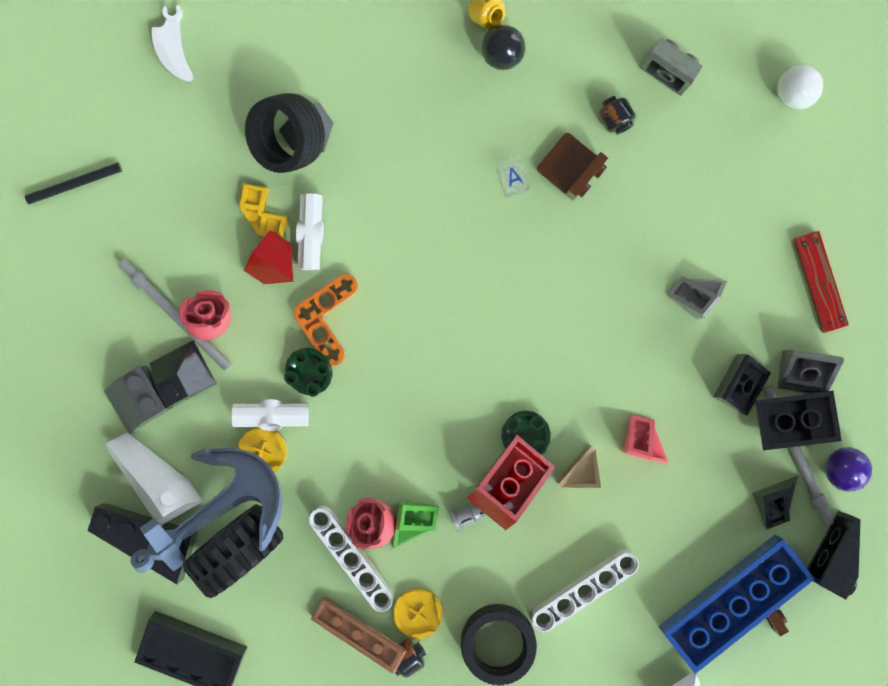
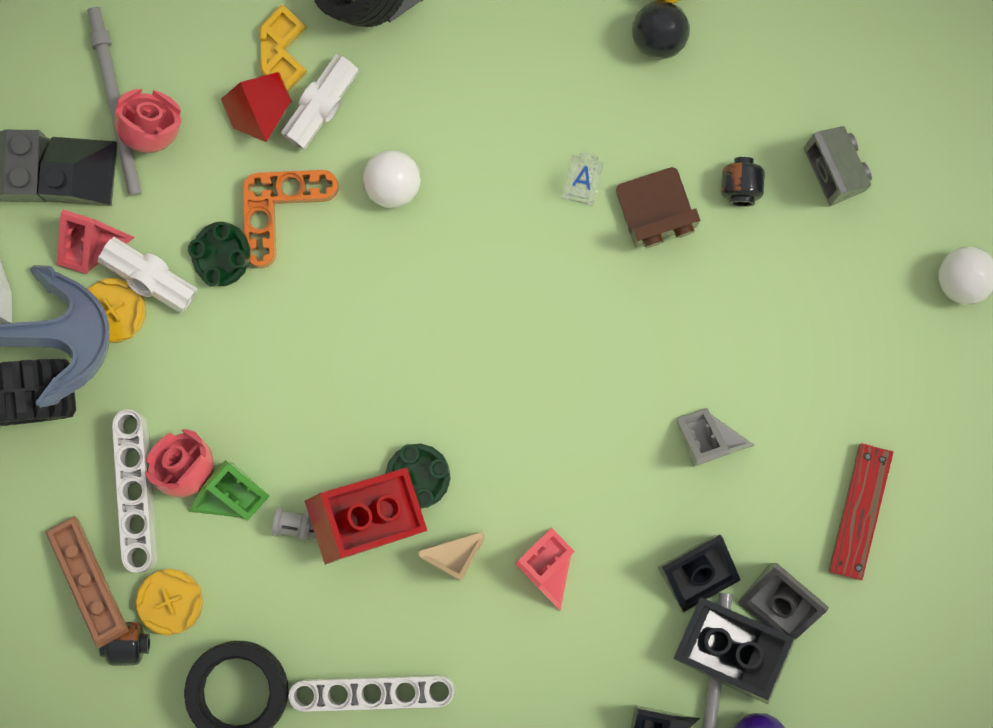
camera: 30 degrees right, 5 degrees down
none -> coral slope [56,209,135,274]
none -> white piece [363,150,421,208]

